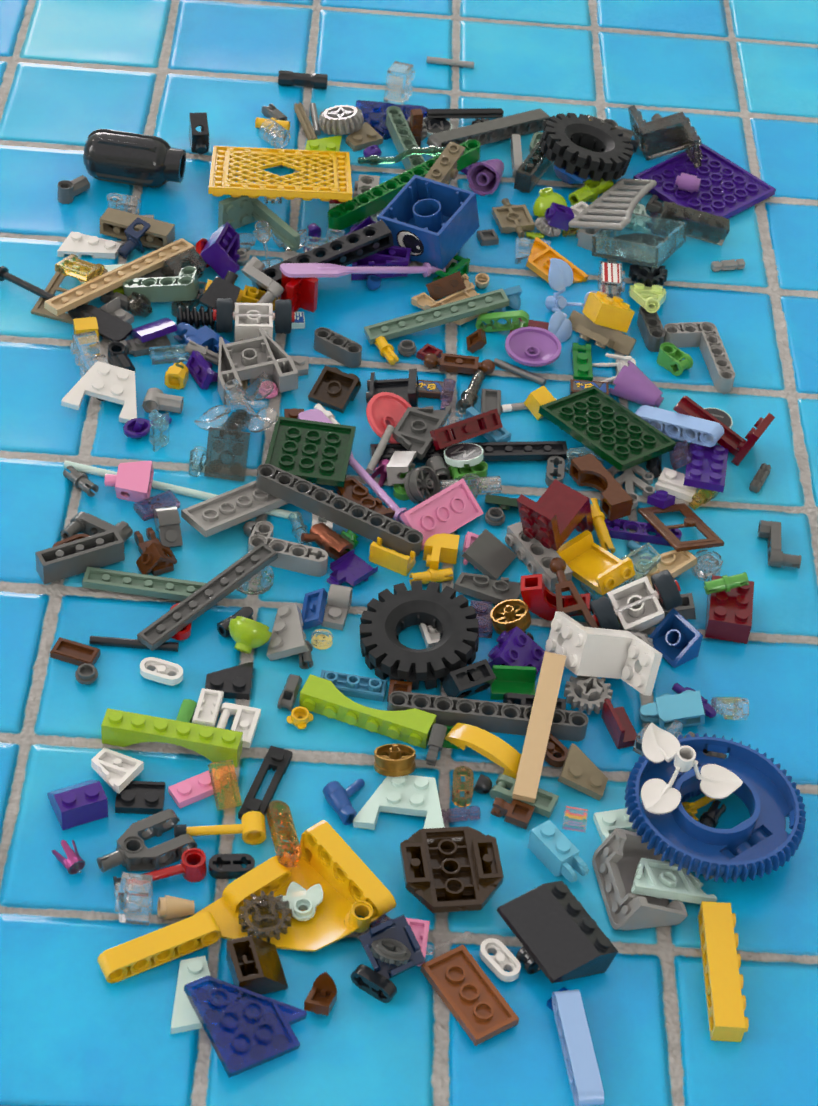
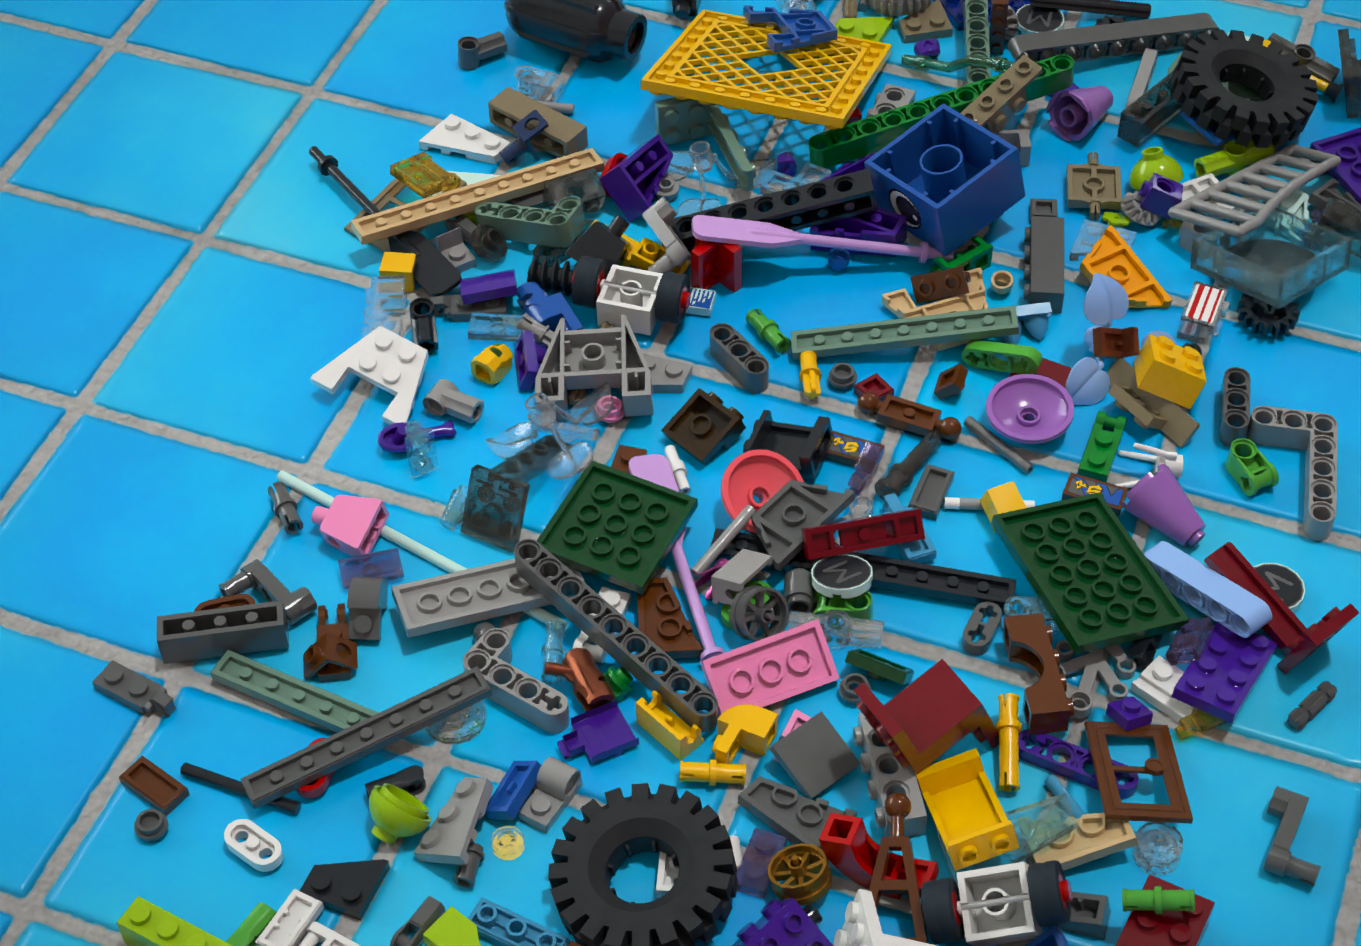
camera: 25 degrees right, 5 degrees up
yellowish green plate [629,283,667,313] -> none
none -> dark grey hinge [92,660,176,718]
none -> blue wing [743,5,838,52]
none -> bright green pin [746,308,791,354]
none -> dark grey brick [1023,216,1064,313]
none -> copper bracket [1093,327,1139,359]

